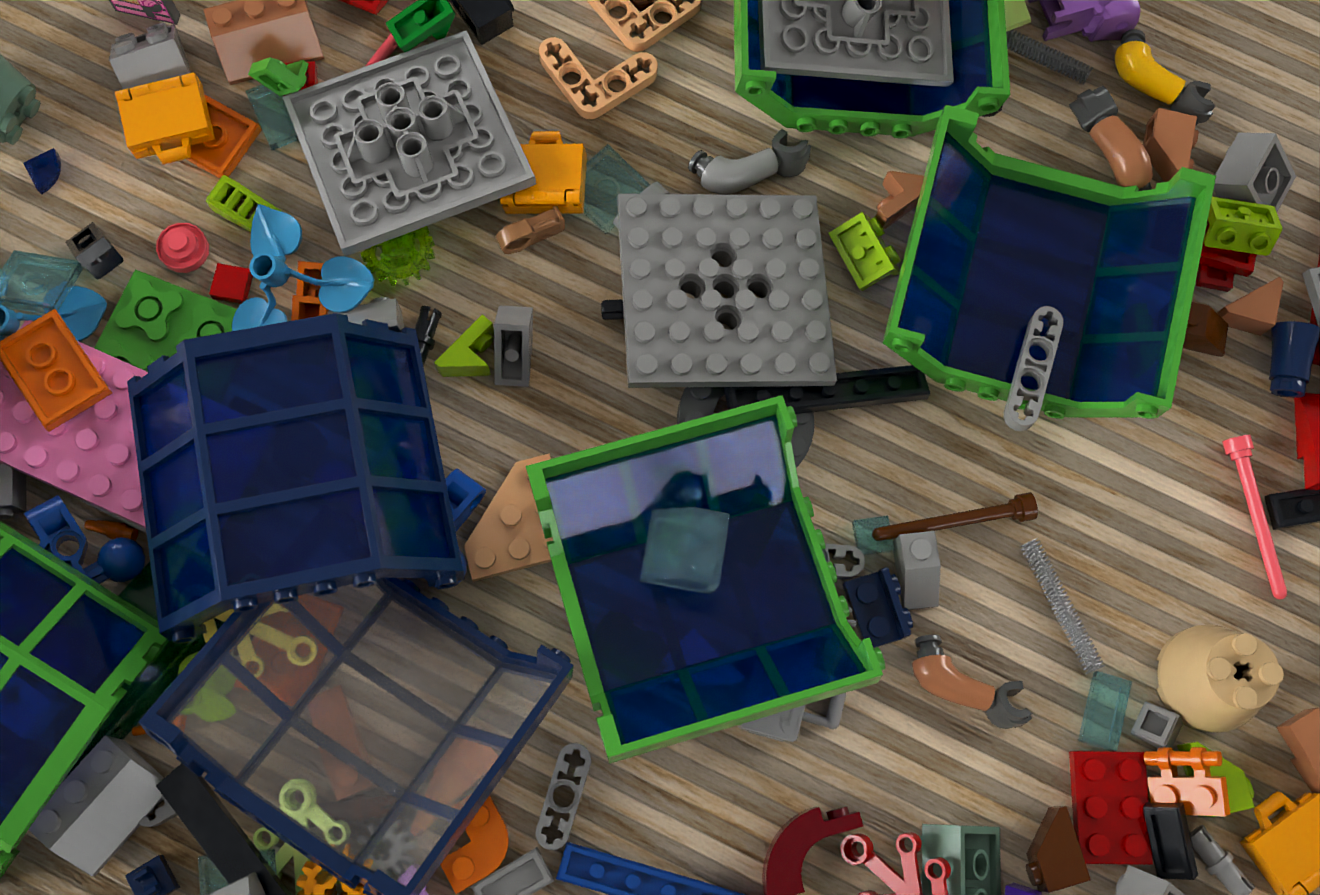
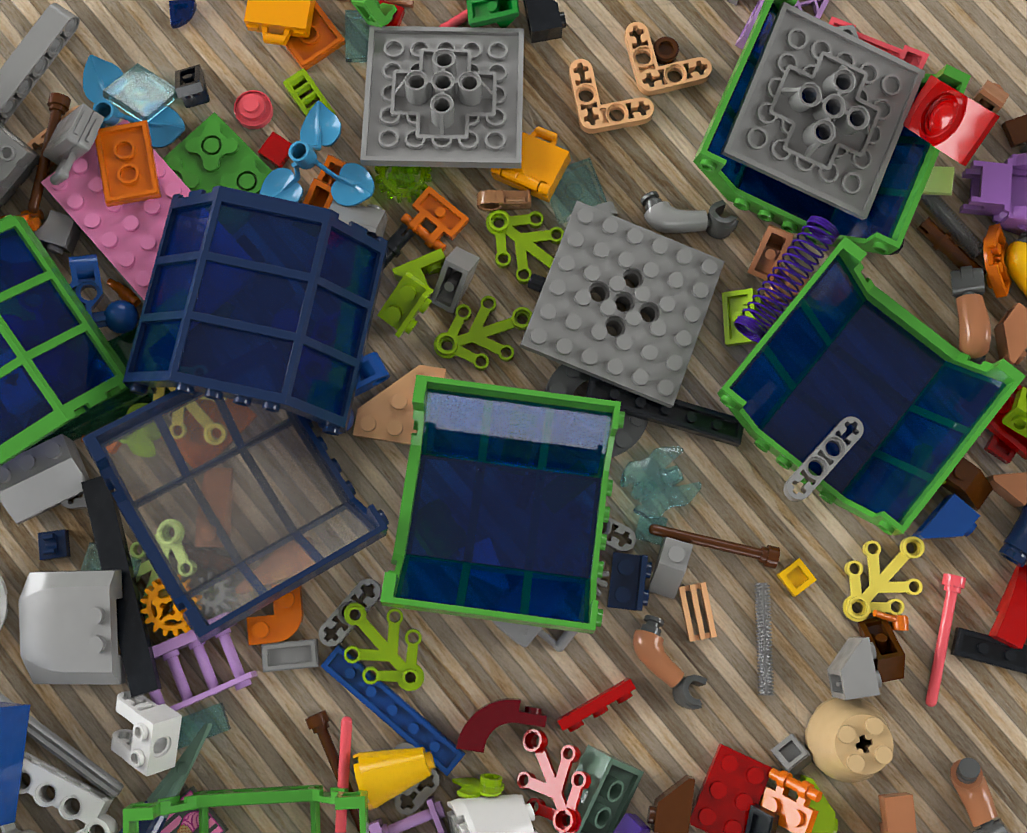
camera: 30 degrees right, 5 degrees up
clear light blue slope [640,507,730,595] -> none
clear light blue tile [1078,671,1132,752] -> none
none -> lime plant [344,602,424,691]
none -> lime bracket [377,272,434,338]
none -> orange plate [400,186,469,252]
none -> lime plant [434,295,532,371]
none -> lime plant [486,210,564,284]
none -> red plate [556,678,636,732]
none -> clear light blue piece [620,447,702,519]
none -> light nougat tile [678,582,717,642]
none -> dark purple piece [734,215,839,343]
none -> nougat slope [747,224,795,281]
none -> yellow tile [776,558,817,597]
none -> light grey slope [827,637,882,700]
none -> light yellow plant [843,536,925,622]
none -> reddish brown slope [858,617,905,682]
none -> orange hand [872,610,909,631]
none -> blue slope [912,493,980,540]
none -> reddish brown pin [917,217,987,275]
none -> orange plate [983,223,1012,298]

